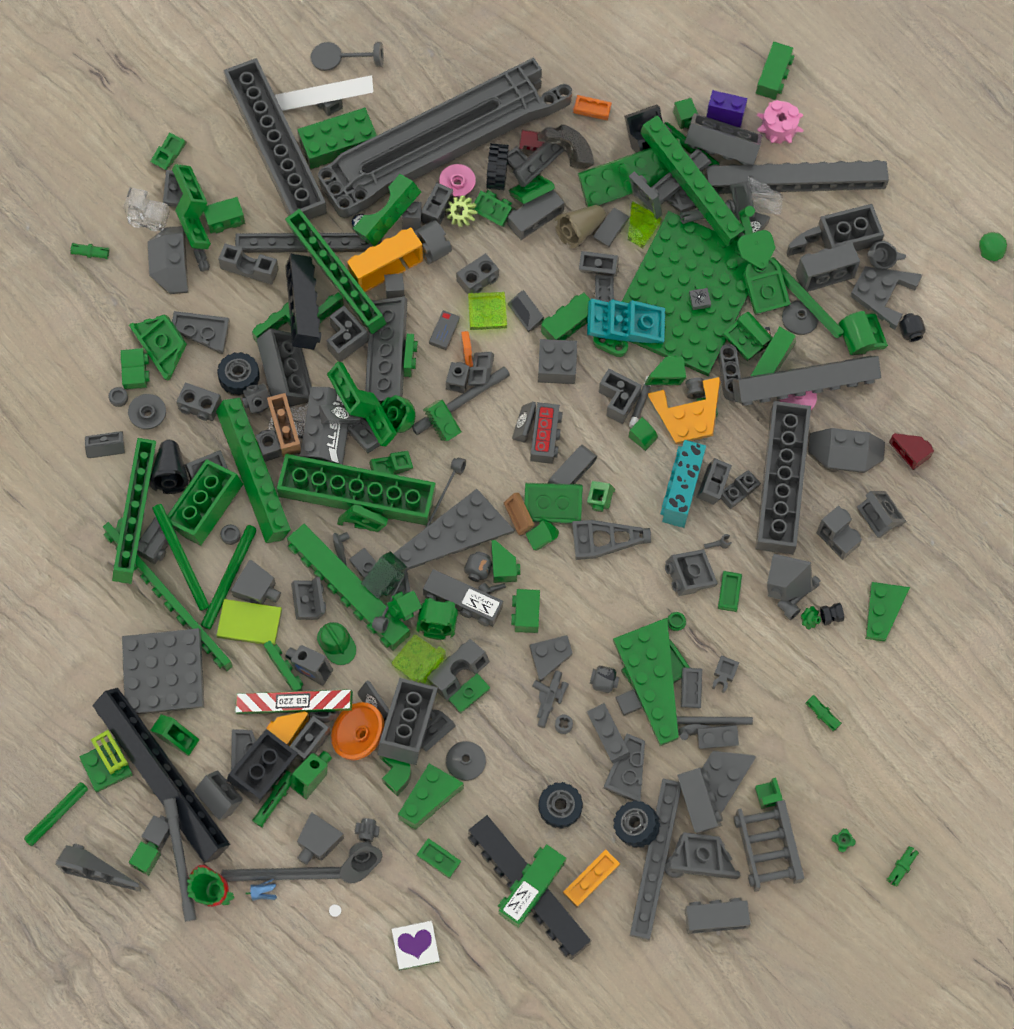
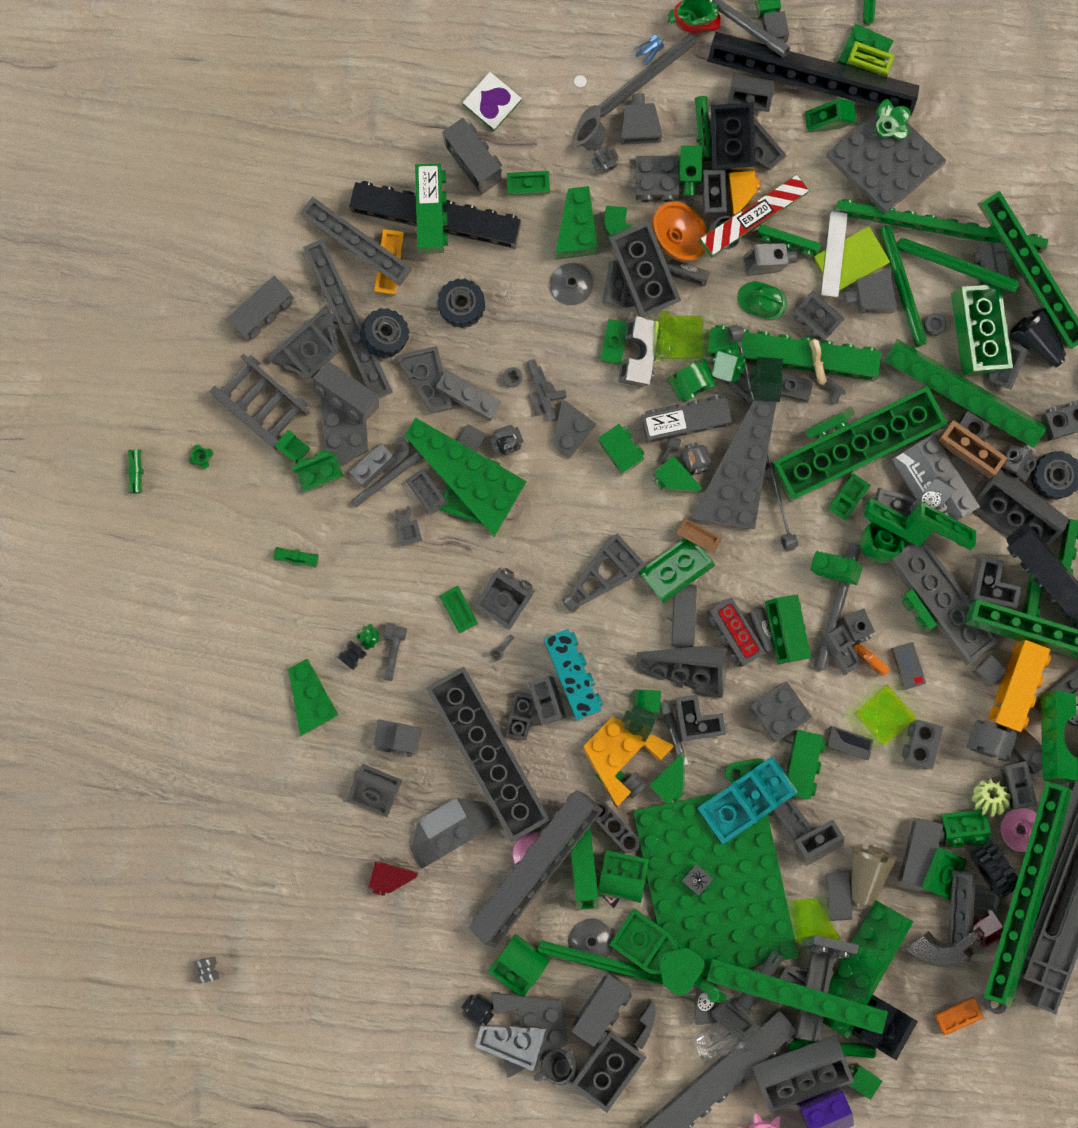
camera: 145 degrees right, 15 degrees up
green tile [526,520,559,551] -> none
green brick [587,481,615,512] -> none
green plate [667,612,686,631] -> none
dark grey slope [767,554,813,601] -> none
none -> green bracket [291,450,344,493]
none -> dark grey plate [300,197,412,286]
none -> dark grey brick [442,118,502,195]
none -> wing [475,1024,549,1071]
none -> clear green brick [621,705,658,742]
none -> dark grey plate [635,156,679,203]
none -> dark grey wedge [636,646,727,698]
none -> green brick [765,594,811,665]
none -> tan piece [809,339,827,385]
none -> white sticker [821,211,847,297]
none -> green plate [875,99,911,139]
none -> green brick [983,781,1073,1007]

